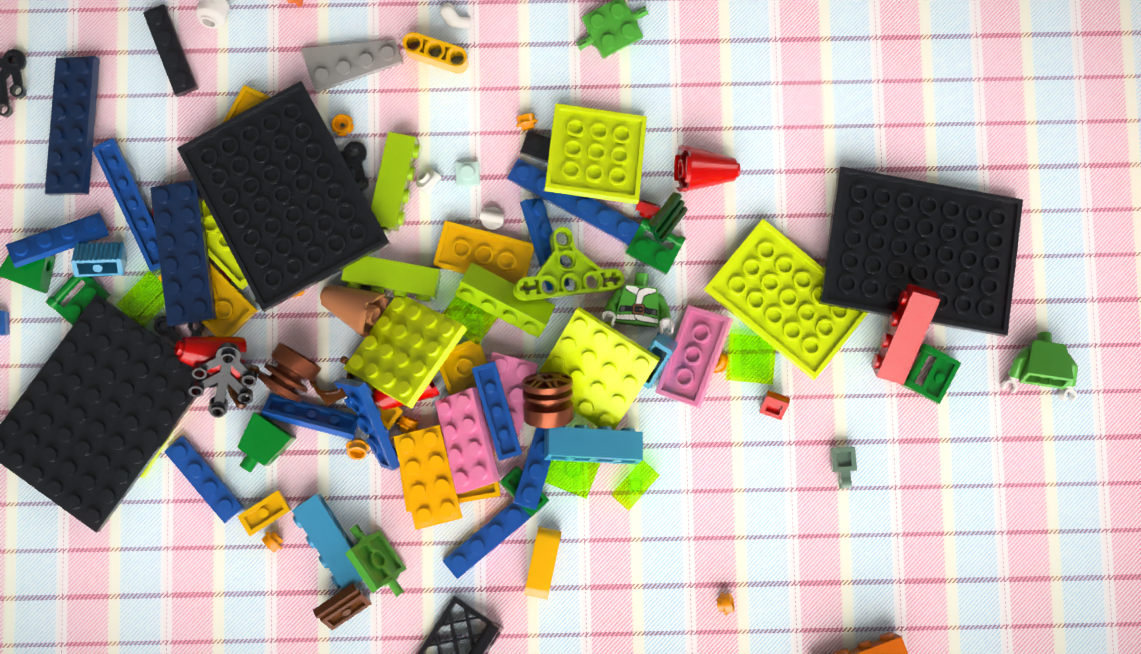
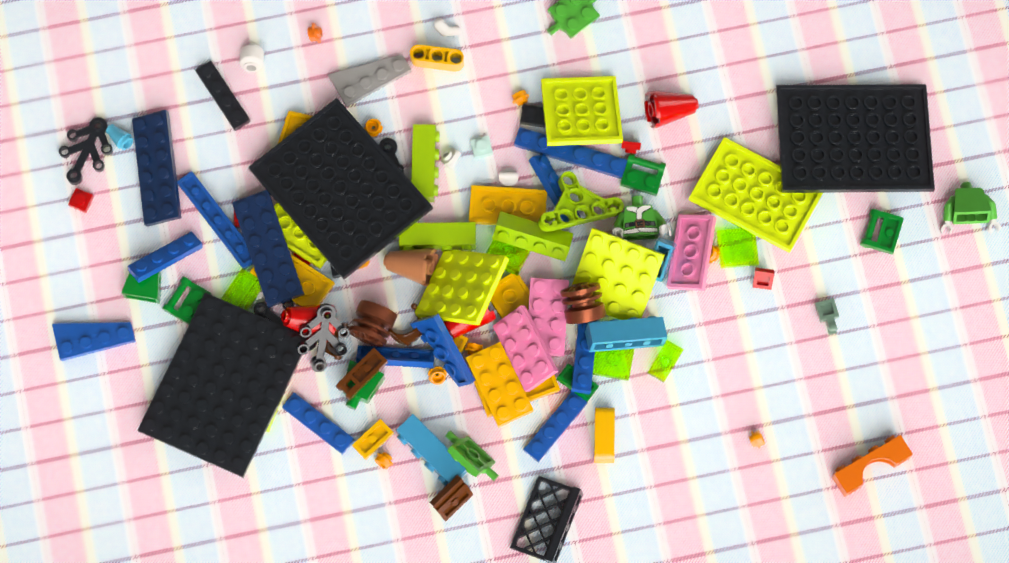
camera: 10 degrees left, 10 degrees down
dark azure brick [71,241,127,277] -> none
blue plate [472,361,522,461] -> none
dark green tile [648,192,688,243] -> none
brick [871,283,940,385] -> none
none -> medium azure cone [106,124,133,150]
none -> reddish brown plate [336,348,388,400]

